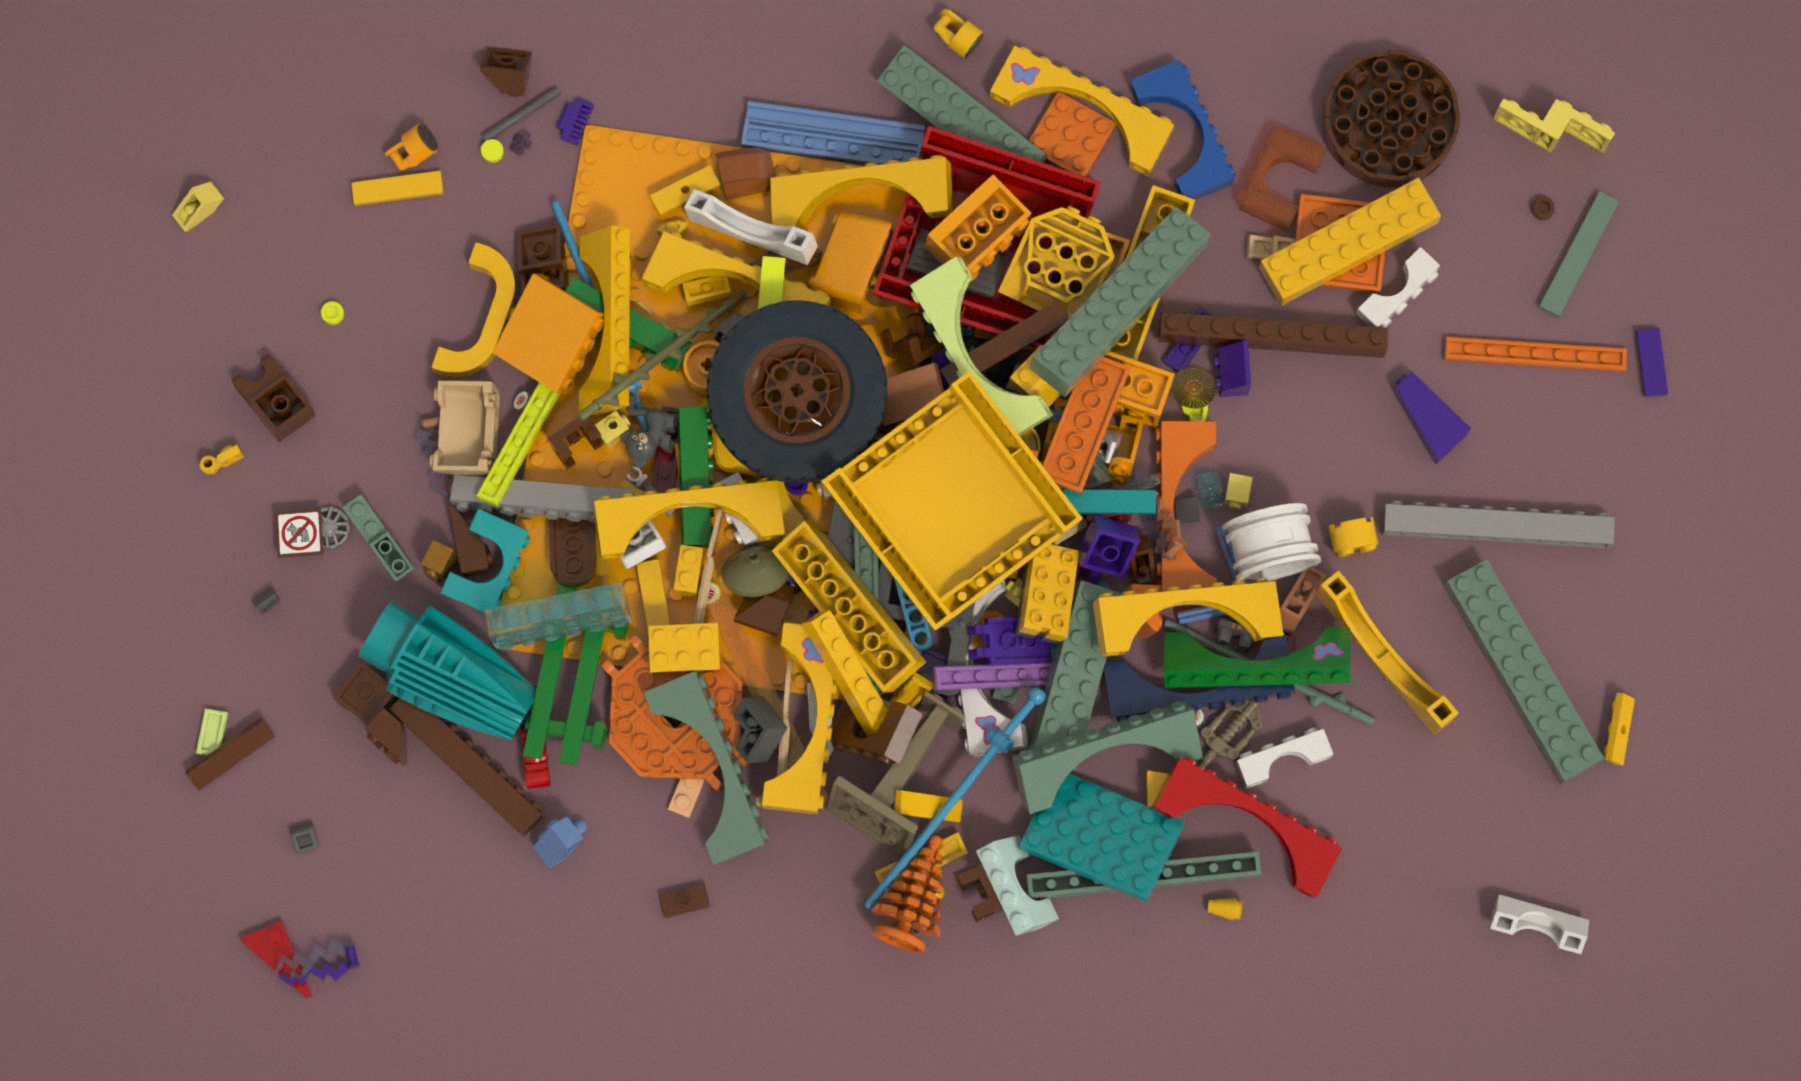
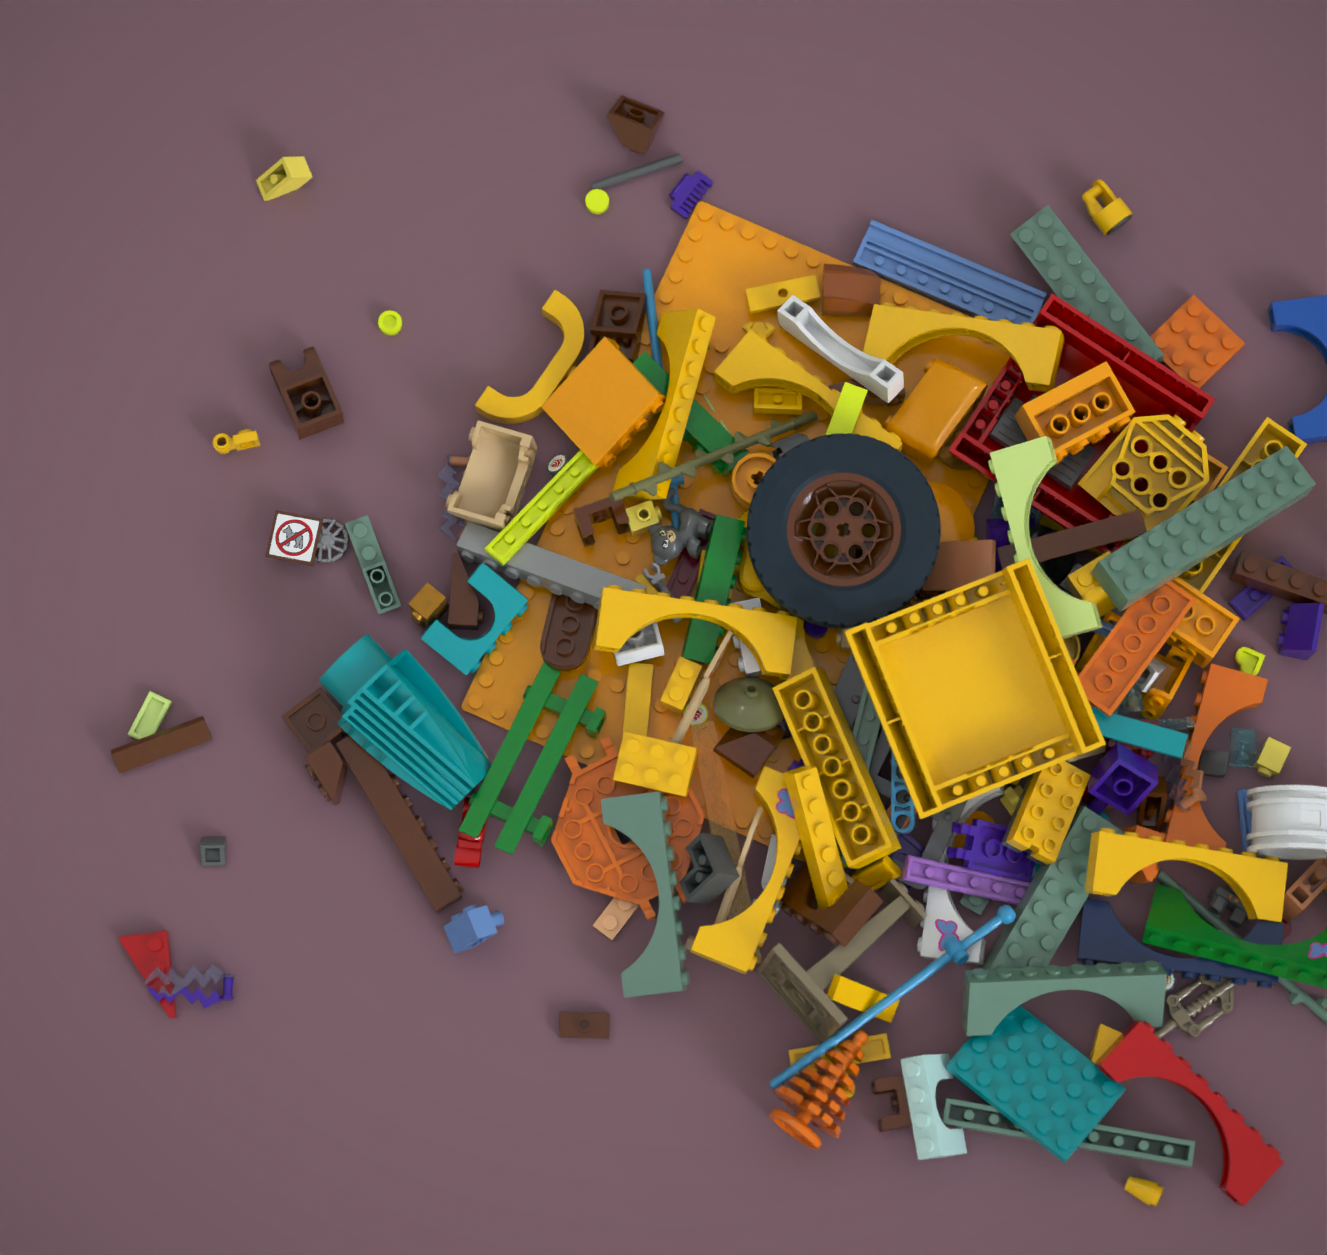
camera: 15 degrees right, 0 degrees up
dark grey slope [252,588,280,614] -> none
yellow tile [351,171,444,206] -> none
light orange piece [384,124,438,171] -> none
clear light blue brick [485,582,632,650] -> none
clear purple plant [509,131,531,155] -> none
reddish brown panel [880,313,945,365] -> none
yellow arch [990,46,1174,177] -> none
clear yellow dish [1171,367,1217,409] -> none
medium blue axle [1177,606,1227,624] -> none
white arch [1235,728,1334,789] -> none

